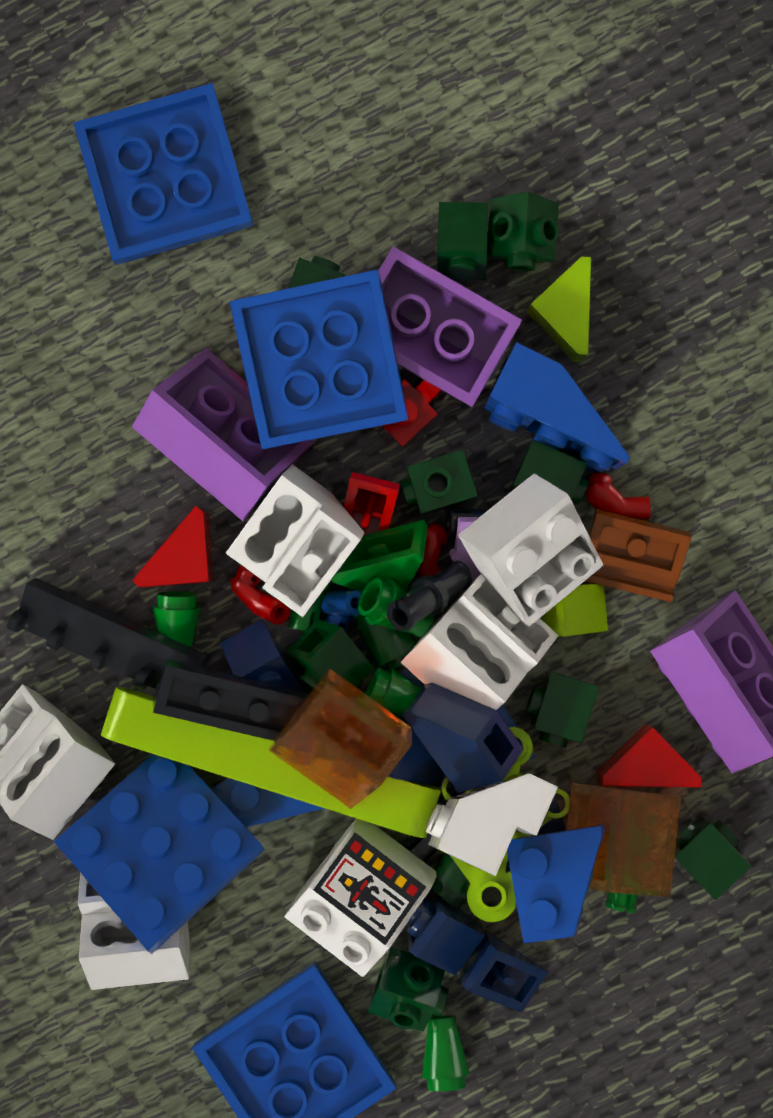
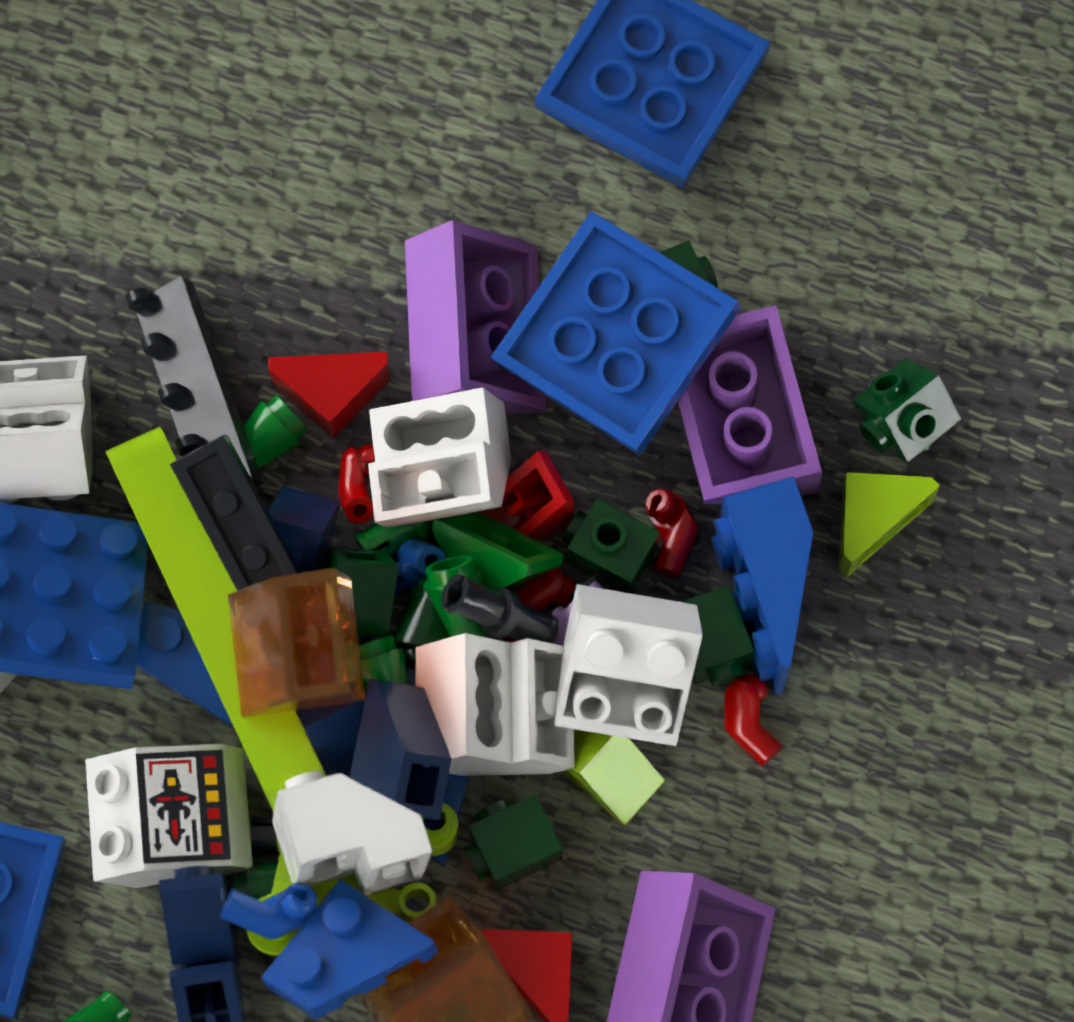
camera: 50 degrees right, 15 degrees down
dark green brick [368,946,449,1032] -> none
red plate [382,379,443,448] -> none
dark green brick [437,202,488,282] -> none
dark orange plate [585,509,692,602] -> none
none -> blue arm [220,883,318,940]
none -> red arm [645,488,698,579]

